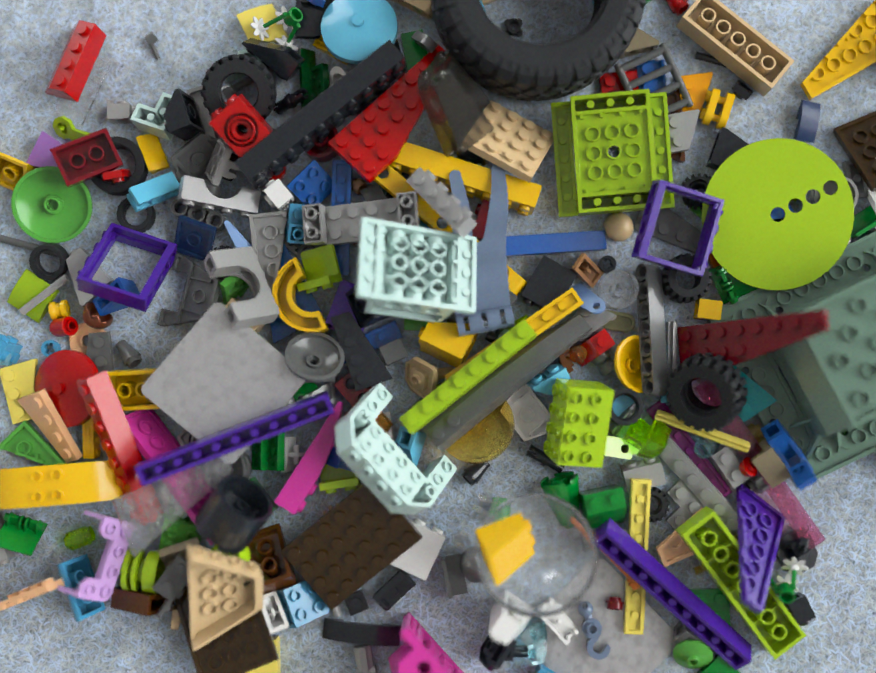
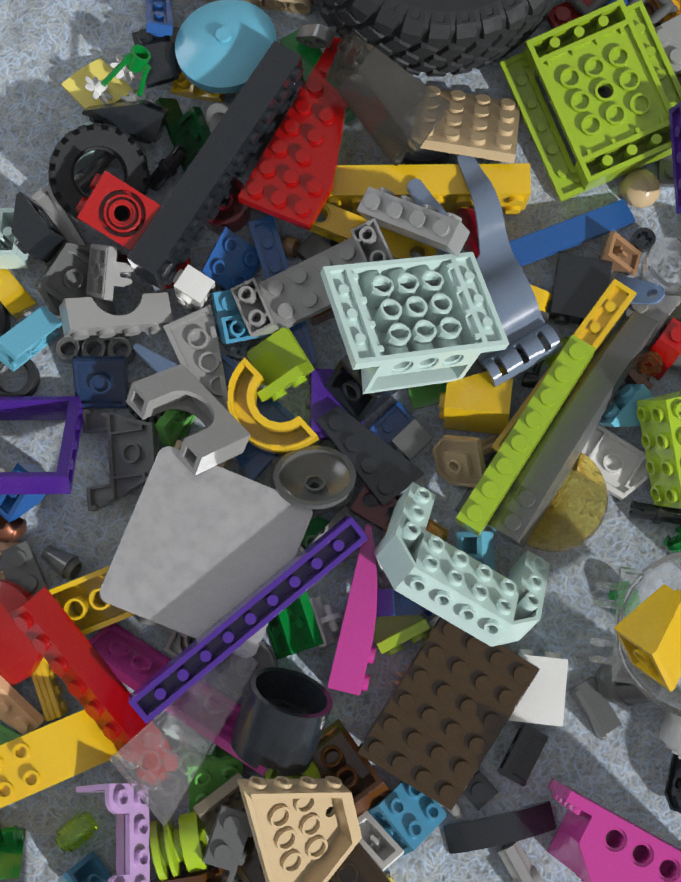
camera: 20 degrees left, 5 degrees down
black cone [462,458,490,486] -> none

